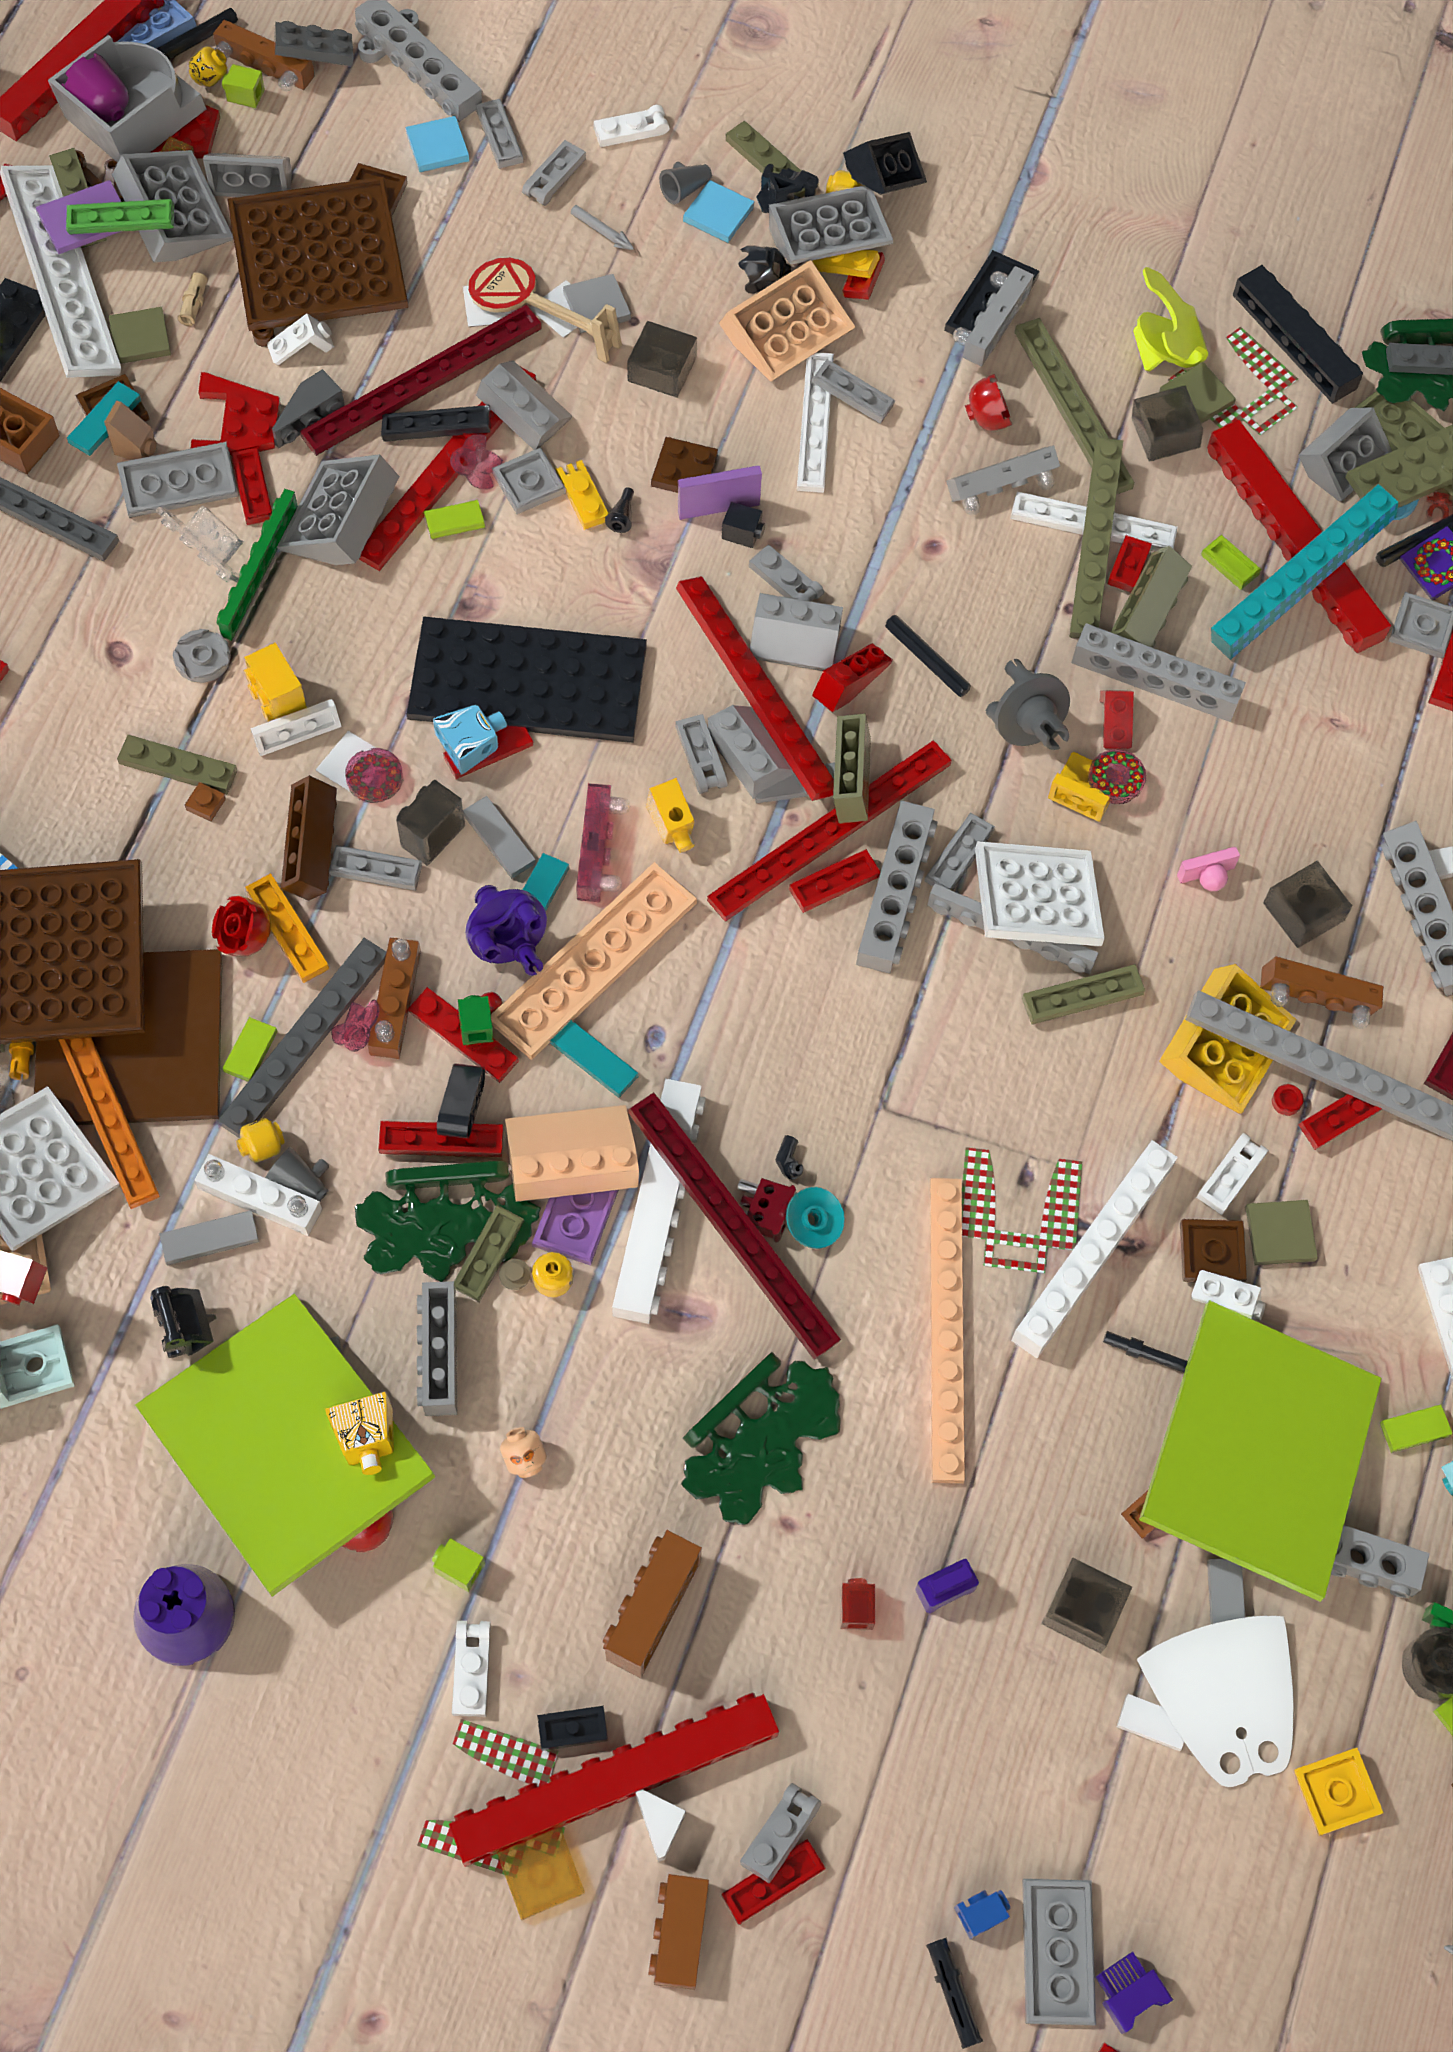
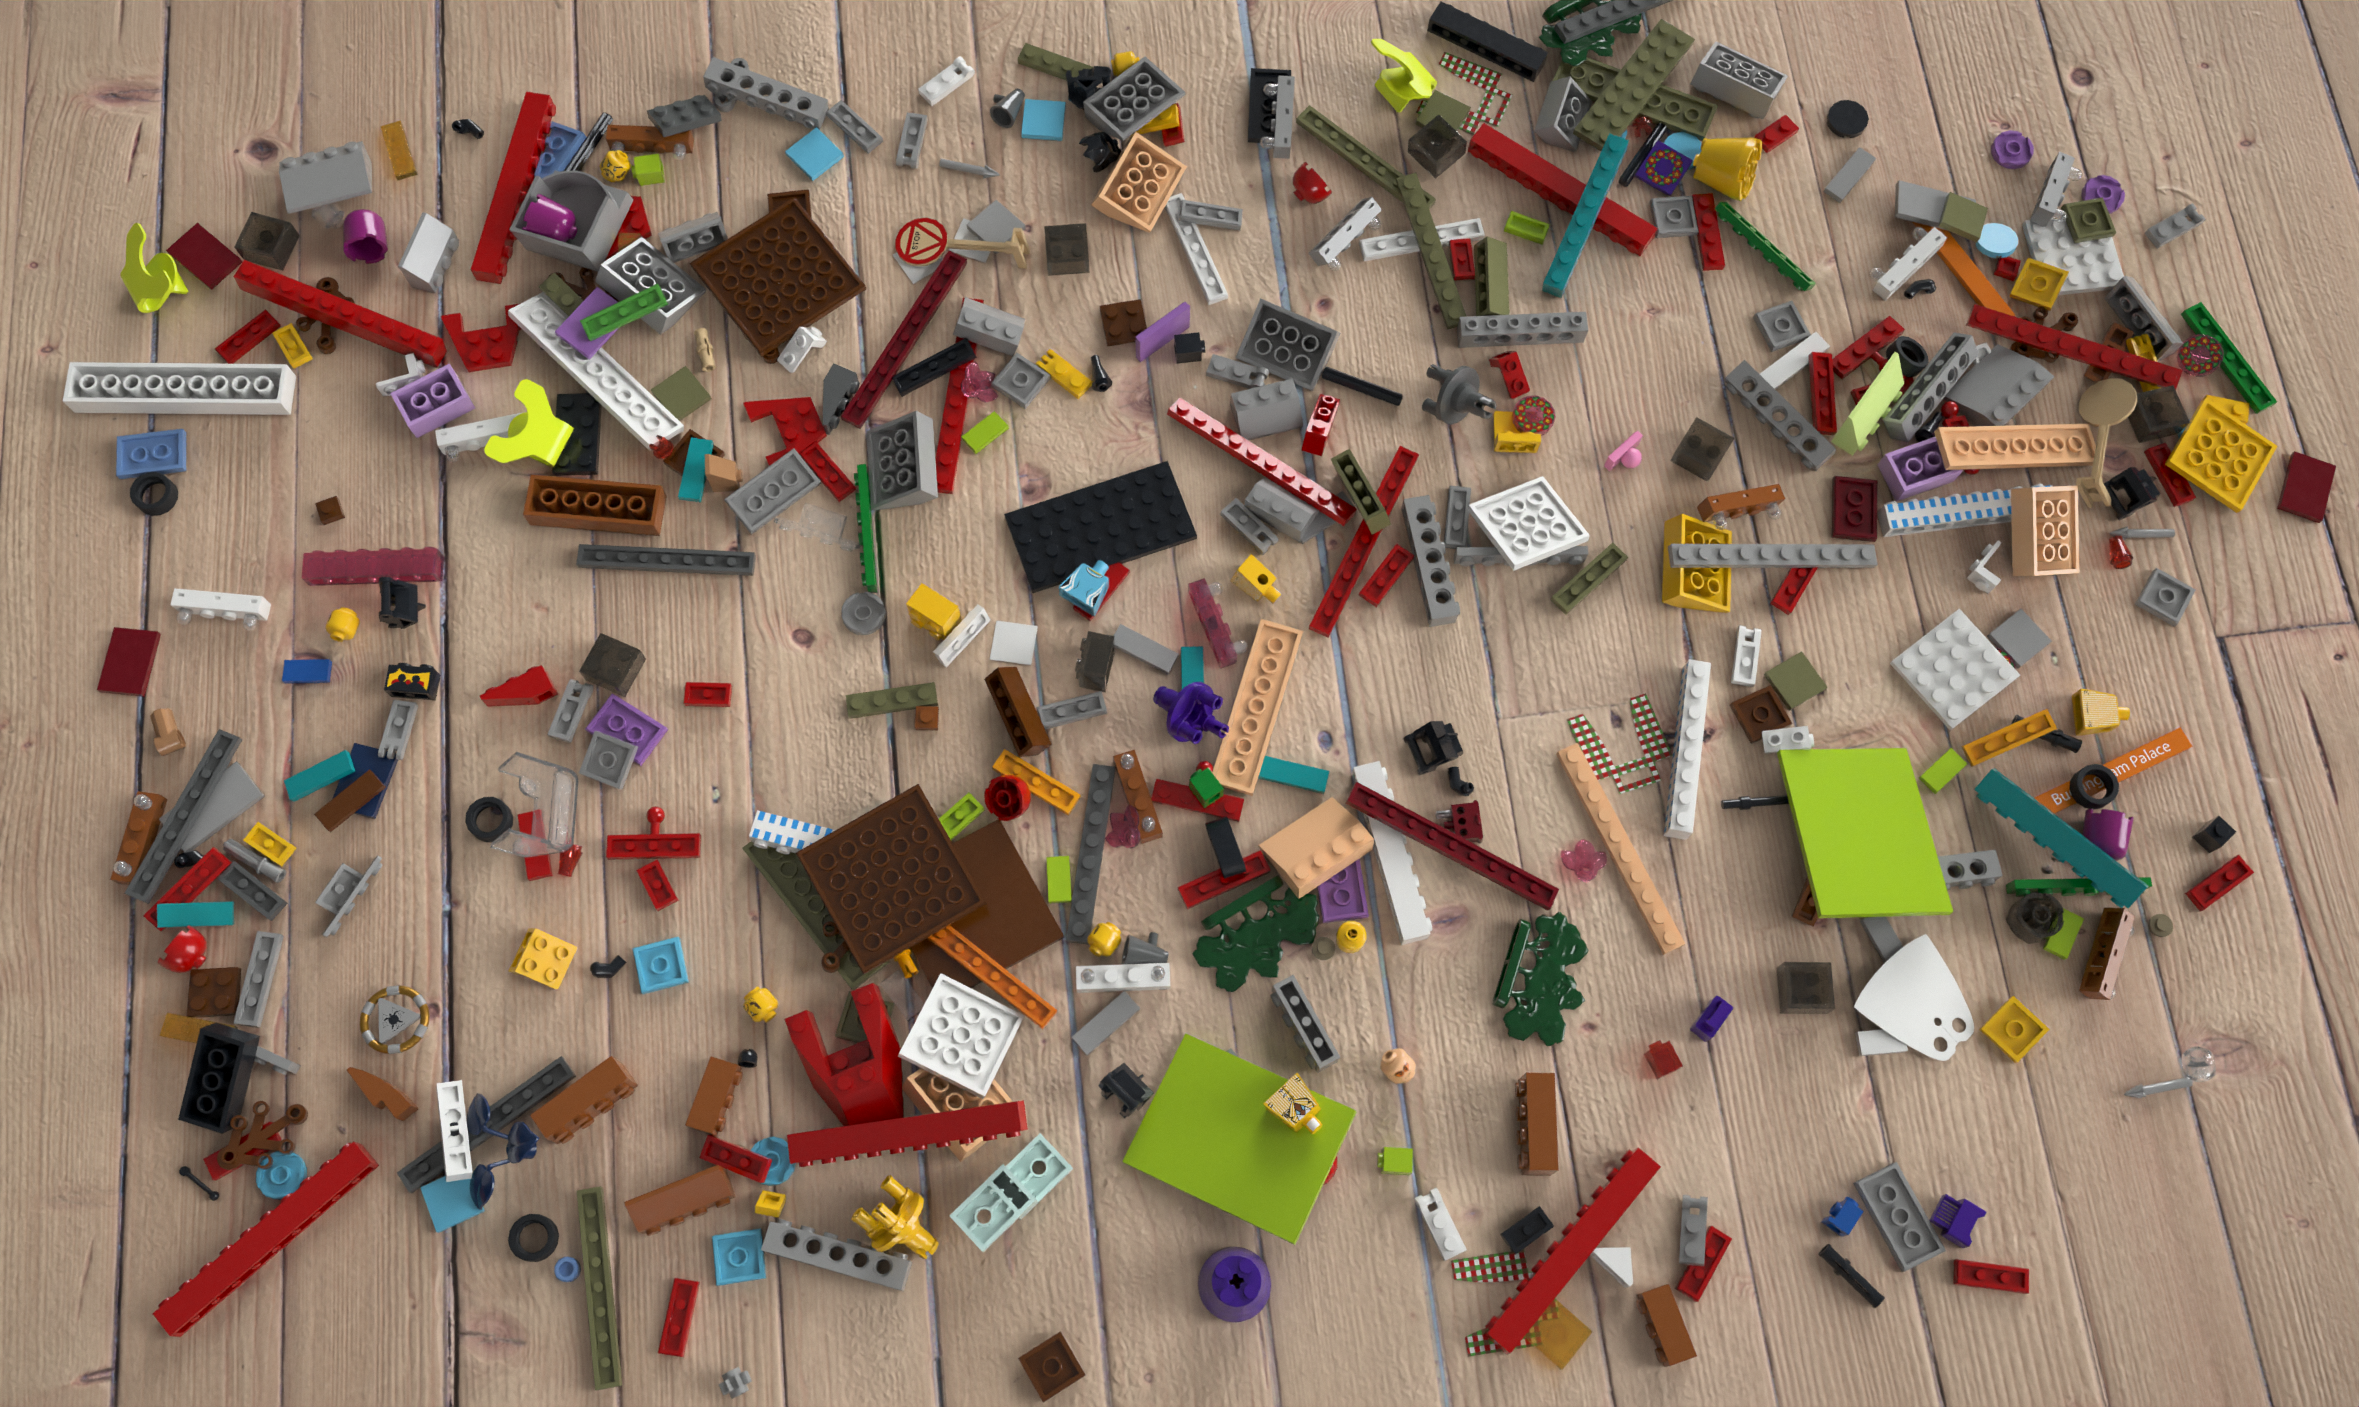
camera: 25 degrees left, 5 degrees up
clear pink tile [345,748,403,803] -> none
olive tile [454,1205,524,1303] -> none
teal dish [786,1187,845,1249] -> none
black slope [843,132,927,195] -> none
red tile [1272,1084,1304,1116] -> none
none -> clear red plate [649,435,674,459]
none -> lime plate [939,792,985,840]
none -> light grey slope [1236,298,1341,391]
none -> black piece [1403,721,1463,775]
none -> clear pink plate [1561,839,1607,882]

